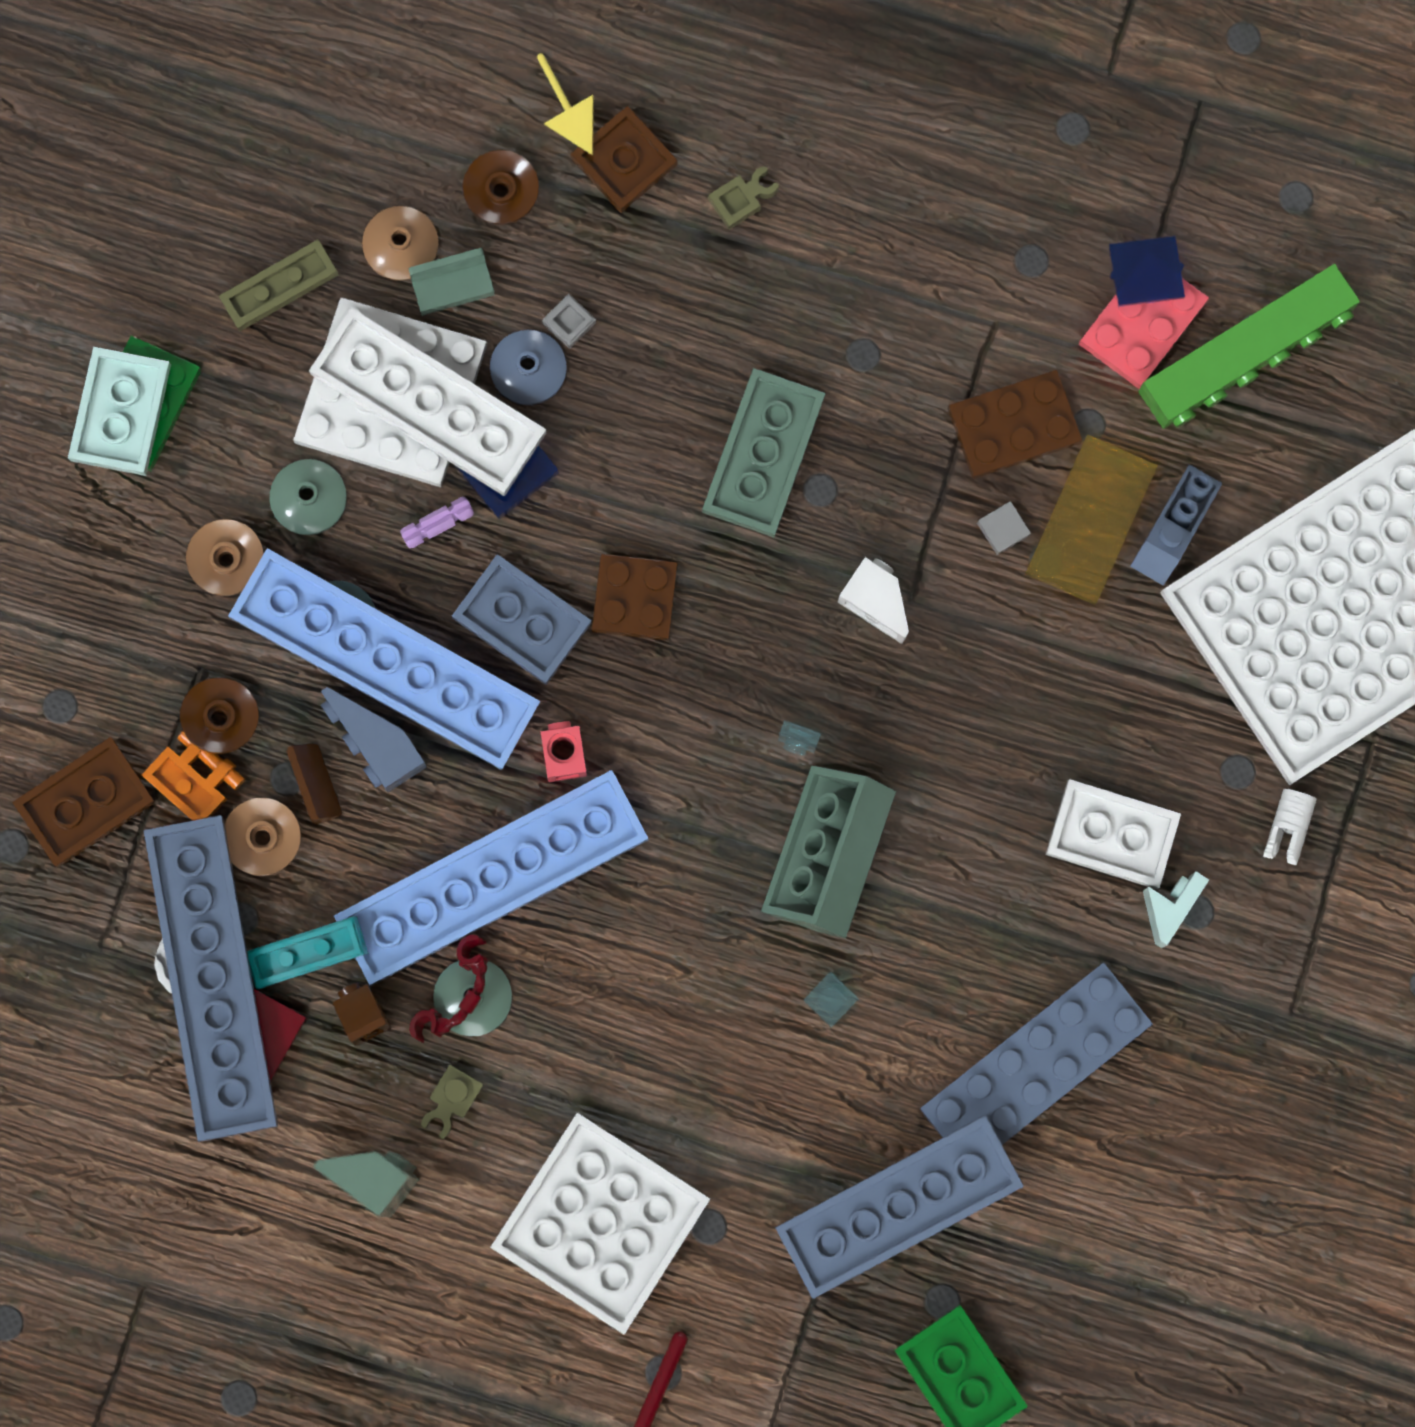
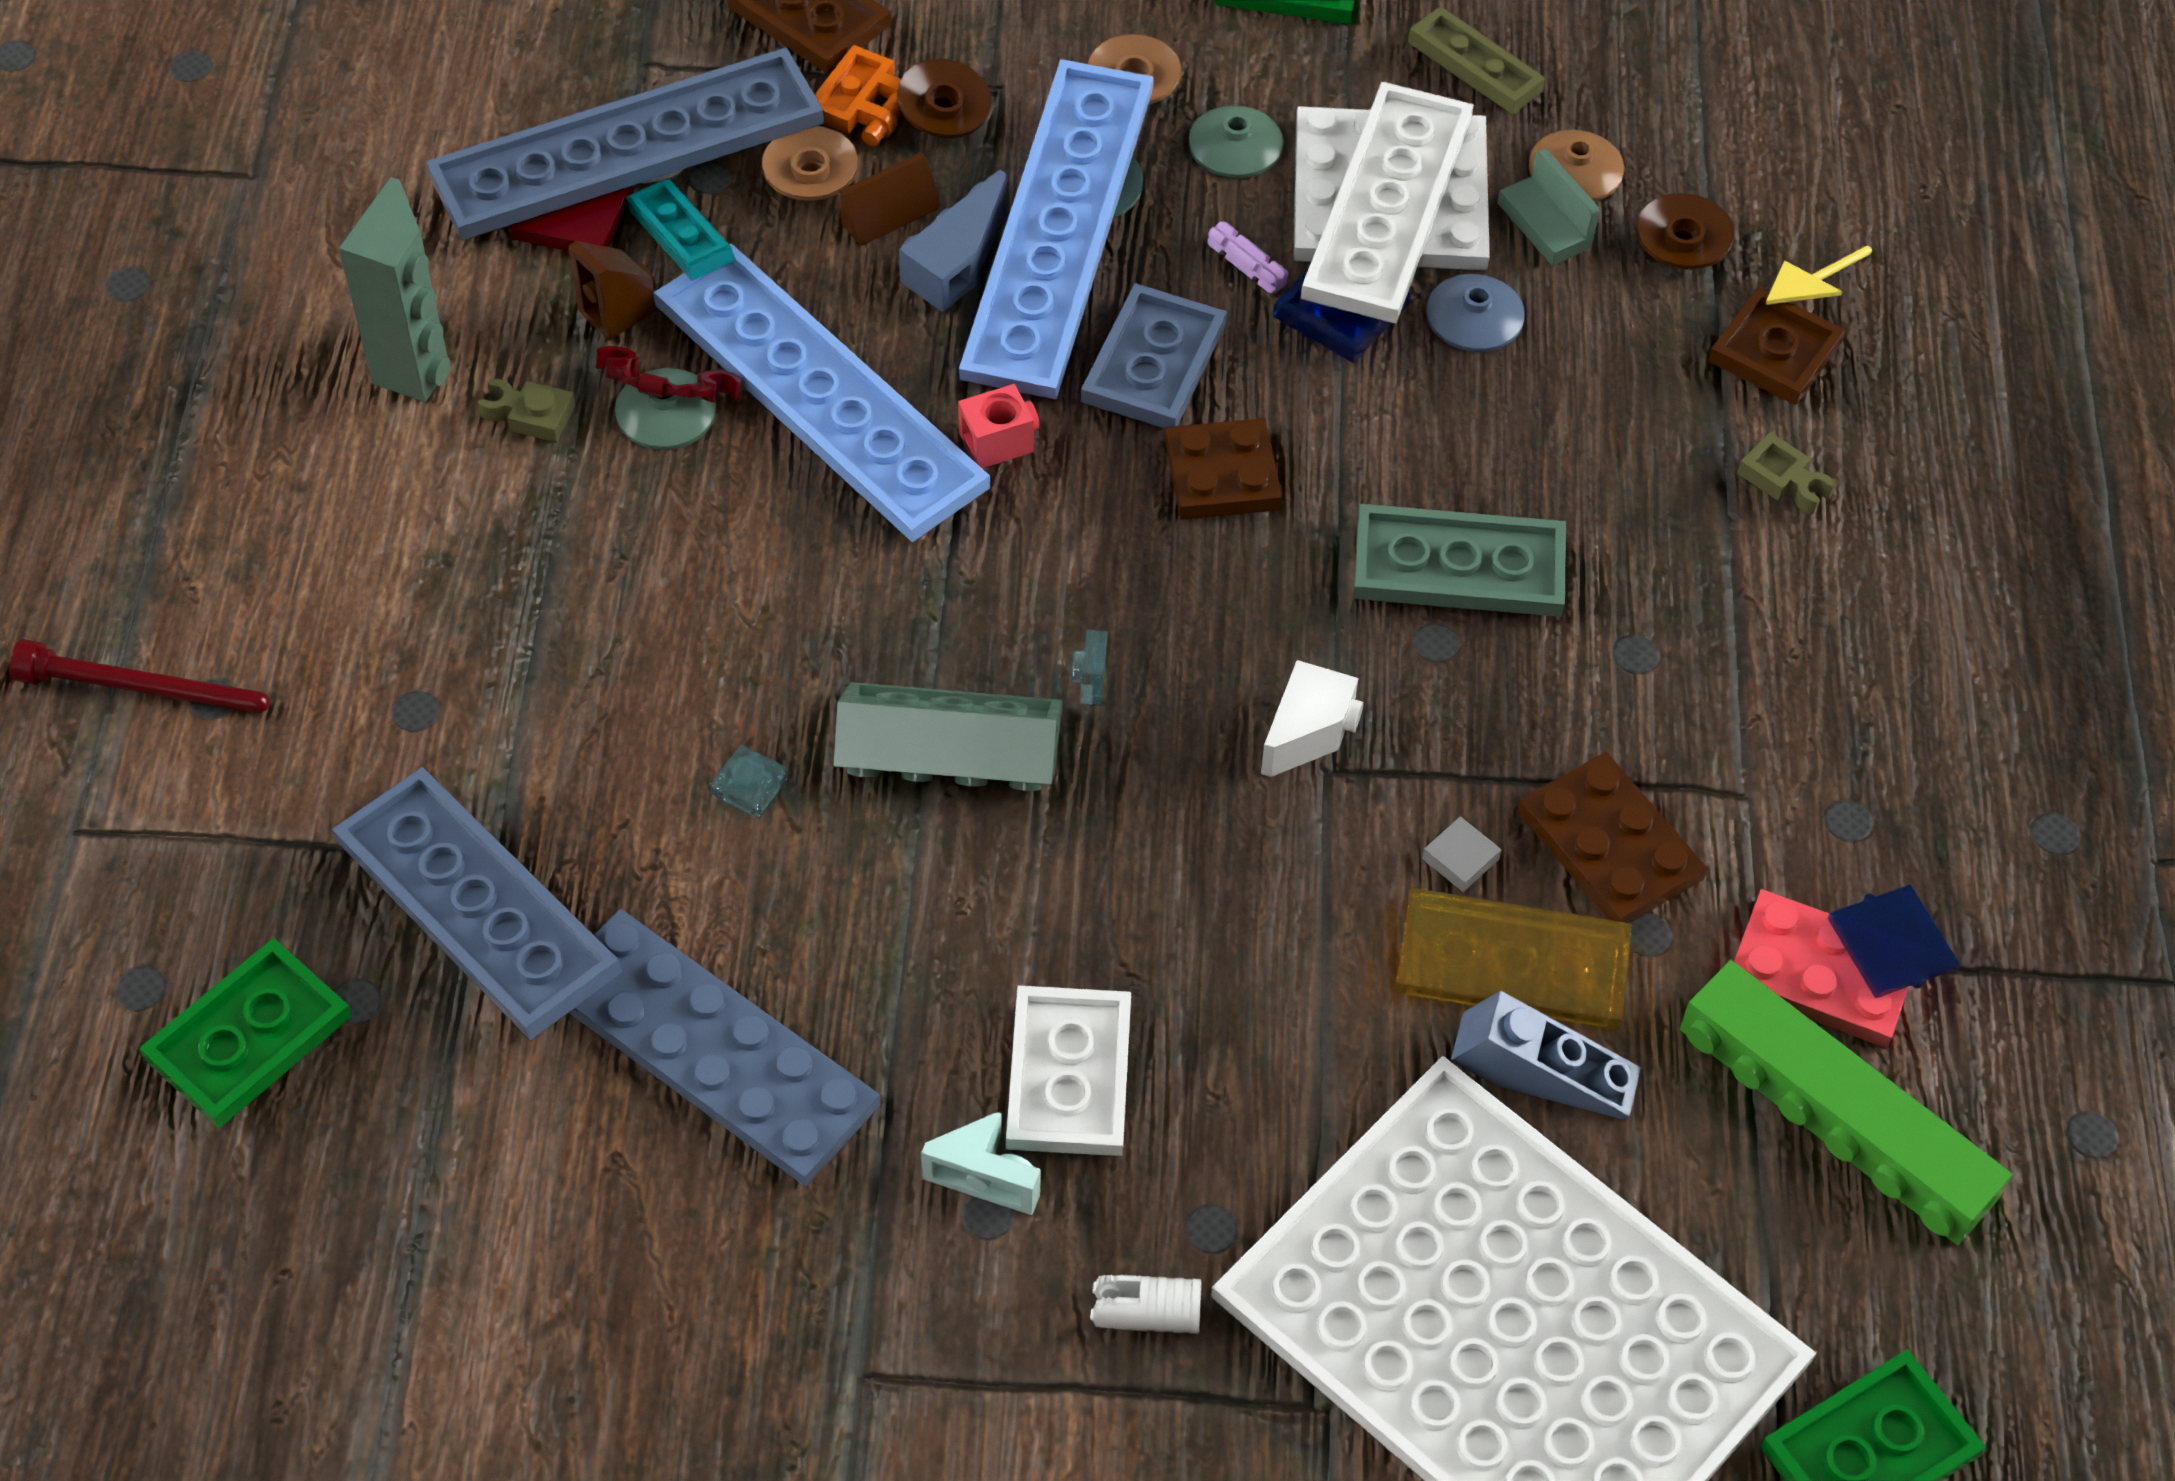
camera: 80 degrees right, 25 degrees down
white plate [490,1113,710,1334] -> none
light grey tile [542,294,596,349] -> none

